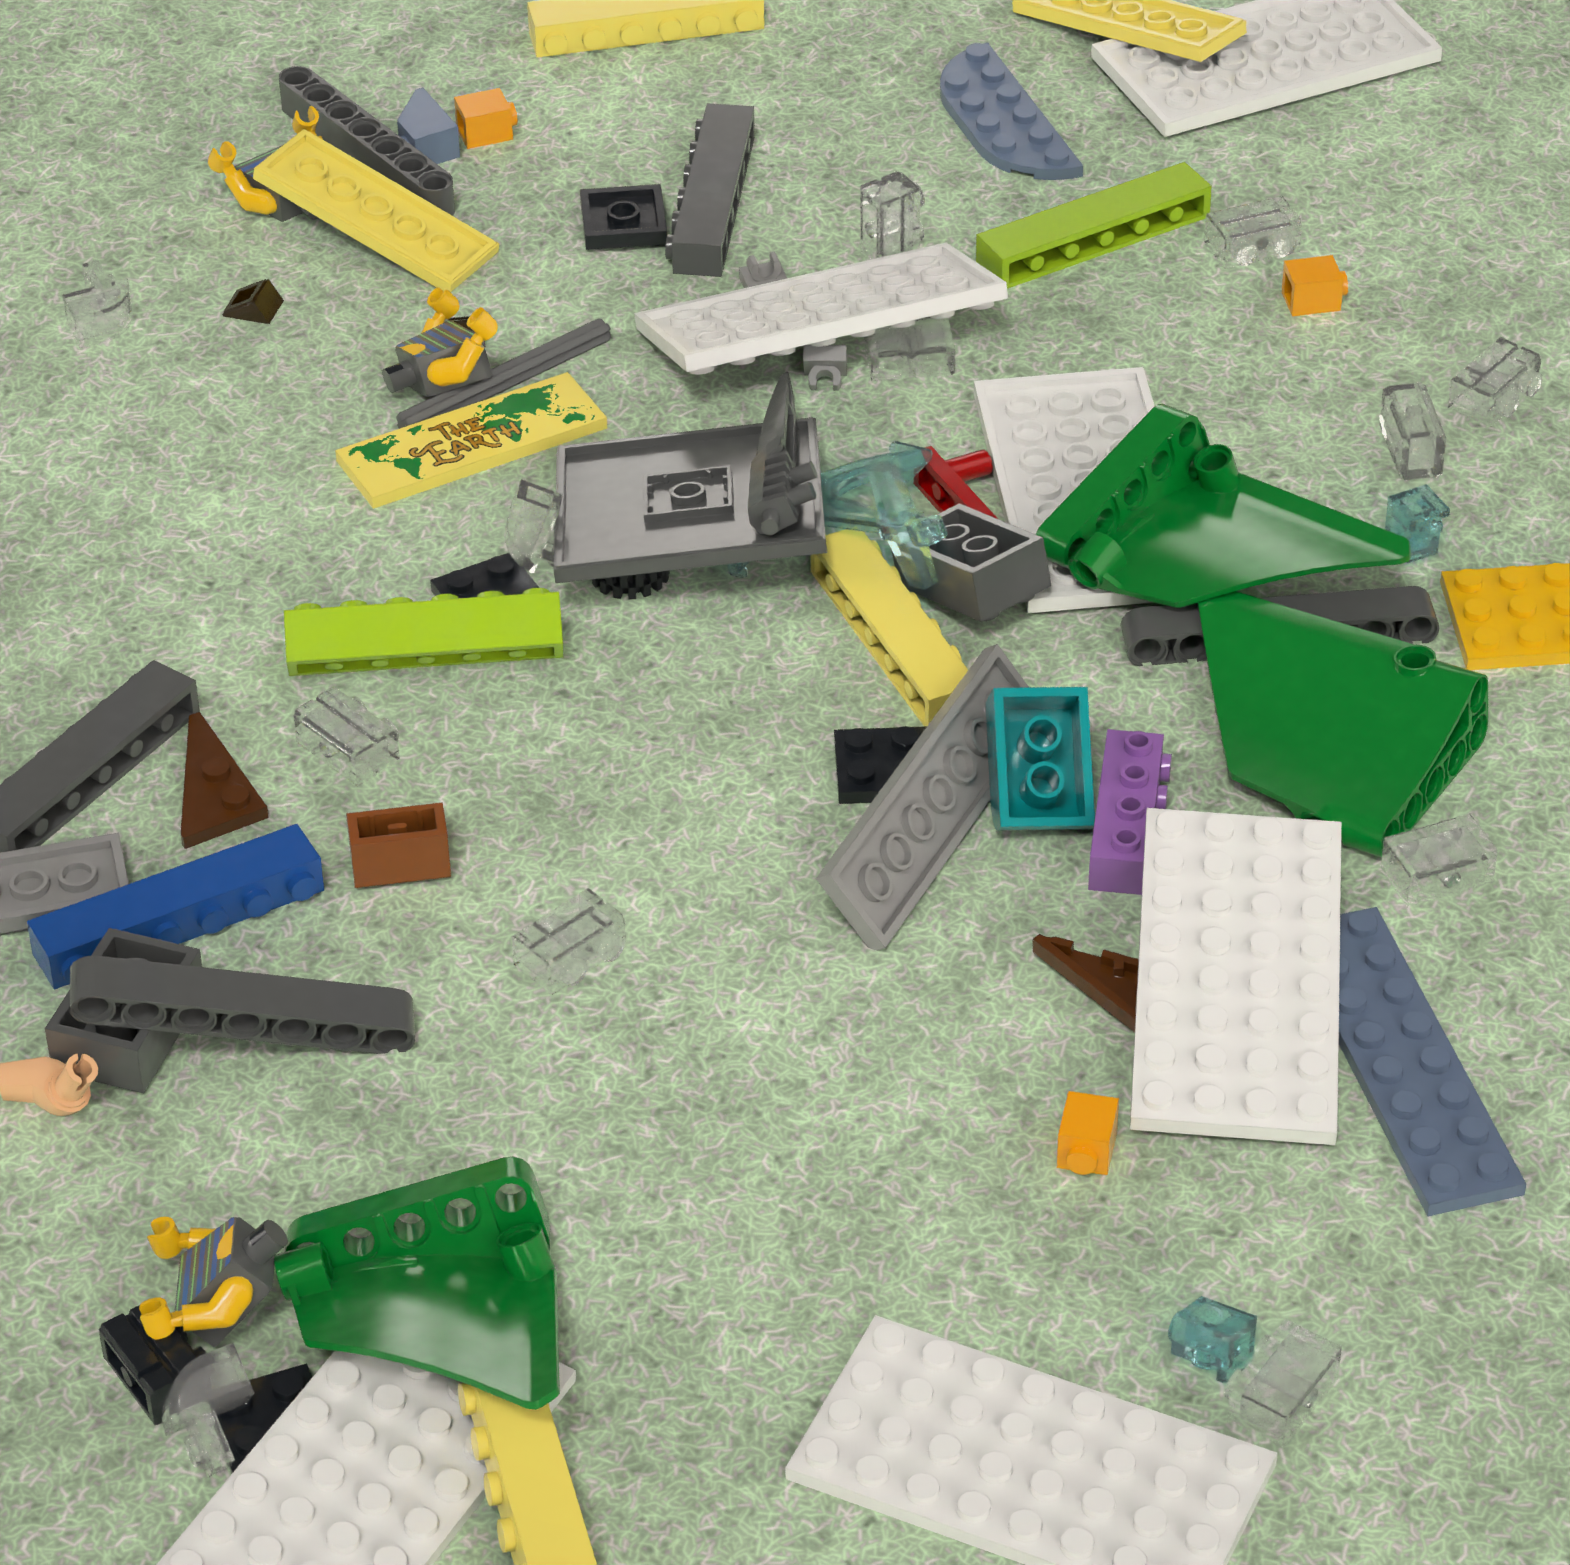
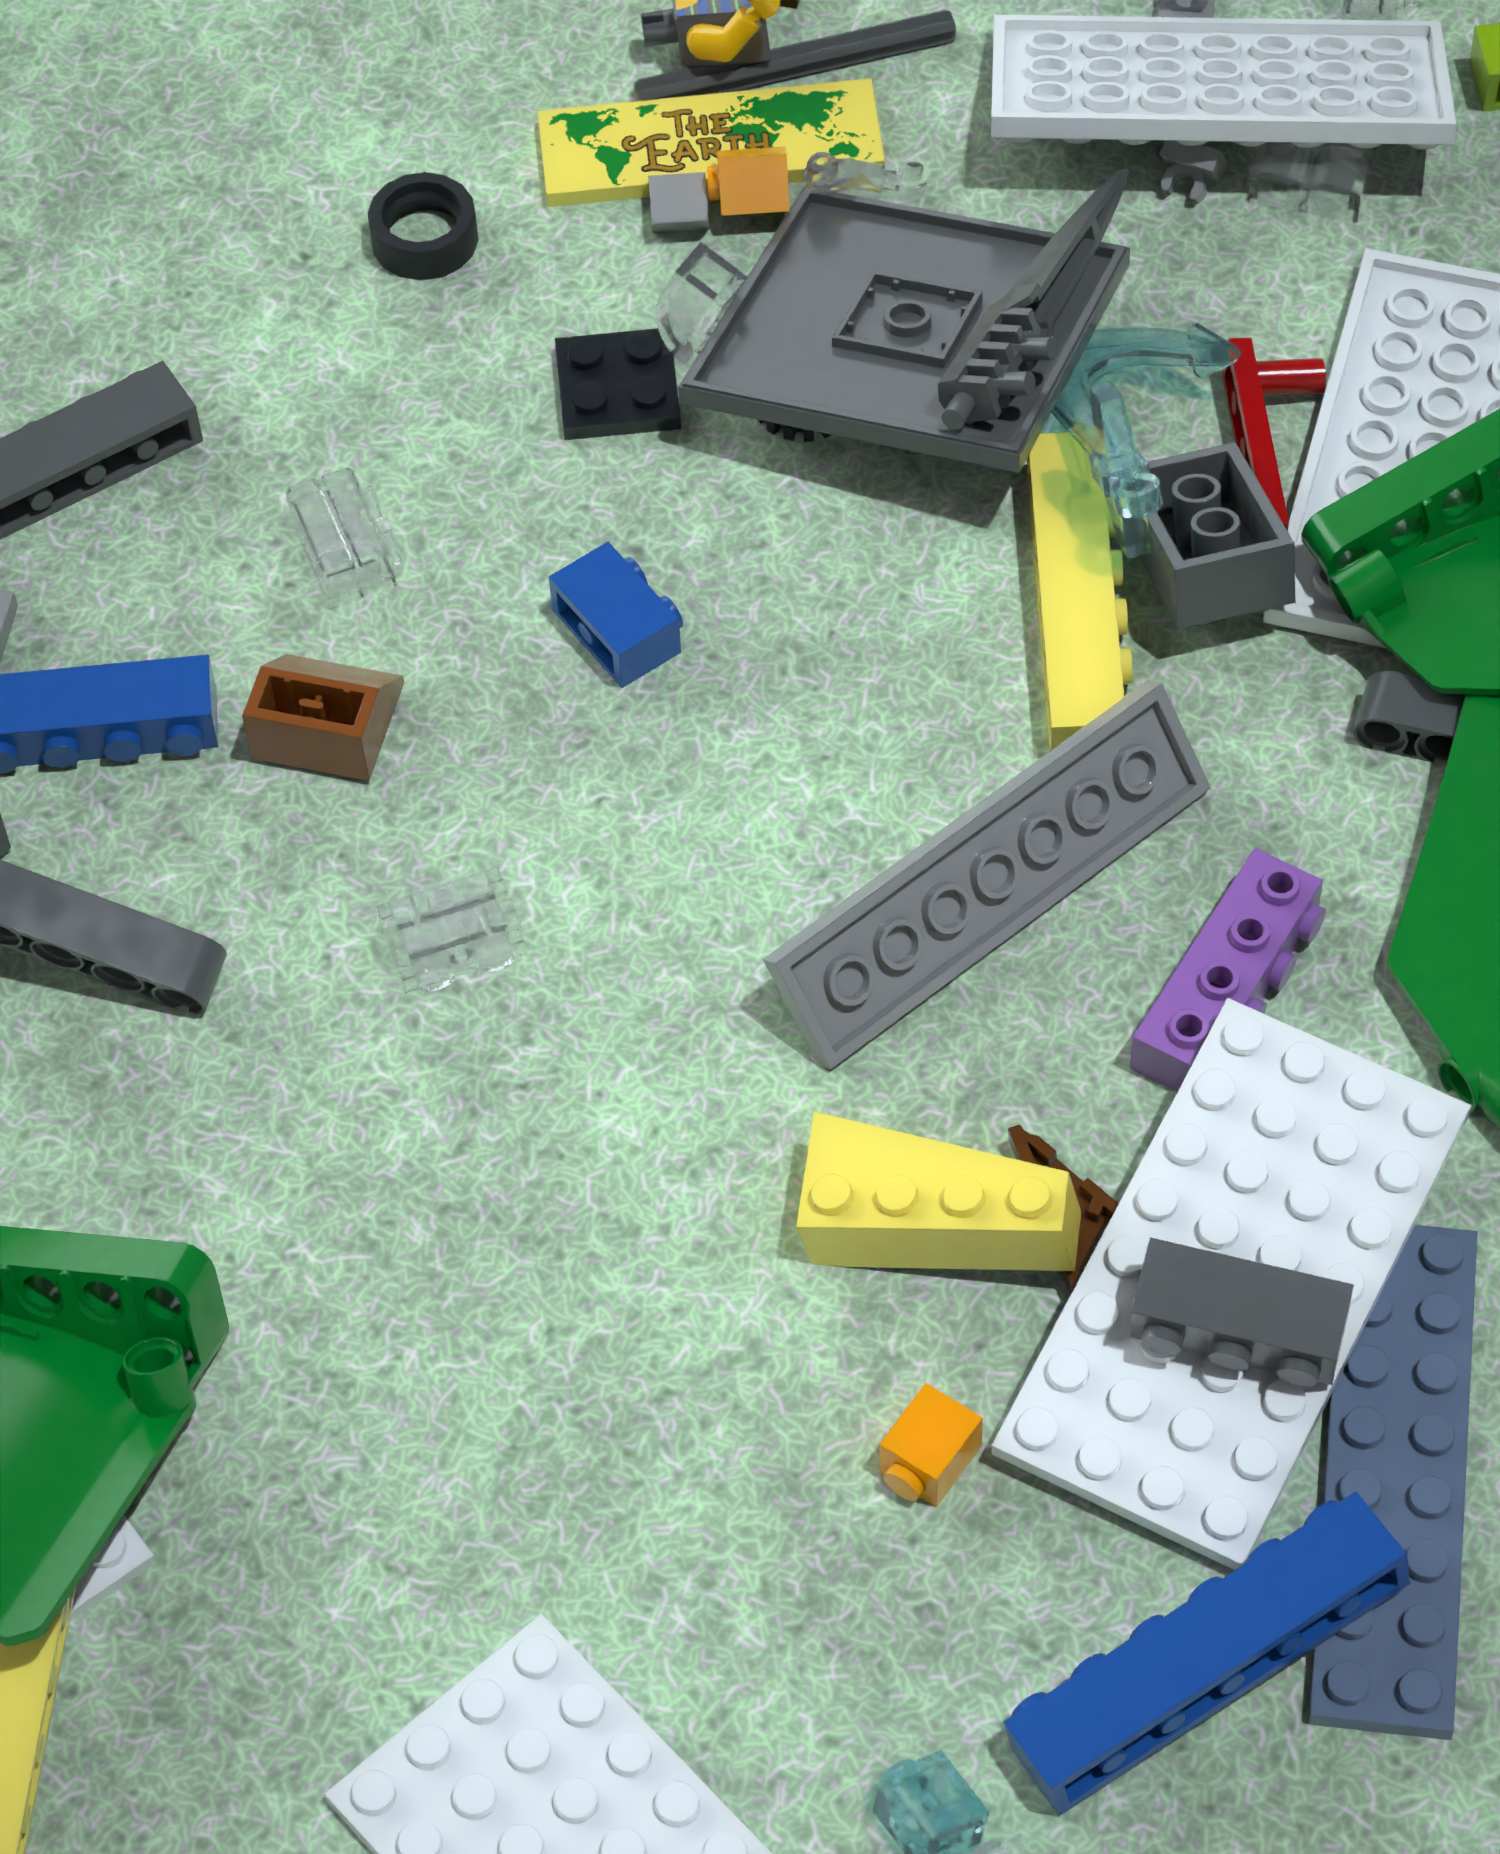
camera: 25 degrees right, 15 degrees up
reddish brown wing [181,712,269,849] -> none
lime brick [284,588,564,676] -> none
black plate [834,726,927,804] -> none
teal brick [985,687,1095,831] -> none
none -> black tyre [367,172,479,281]
none -> blue brick [548,541,683,688]
none -> light grey slope [649,172,709,233]
none -> light orange brick [707,146,790,216]
none -> light yellow wedge [796,1111,1081,1271]
none -> clear arm [804,152,927,204]
none -> blue brick [1003,1491,1410,1816]
none -> dark grey brick [1130,1237,1354,1386]

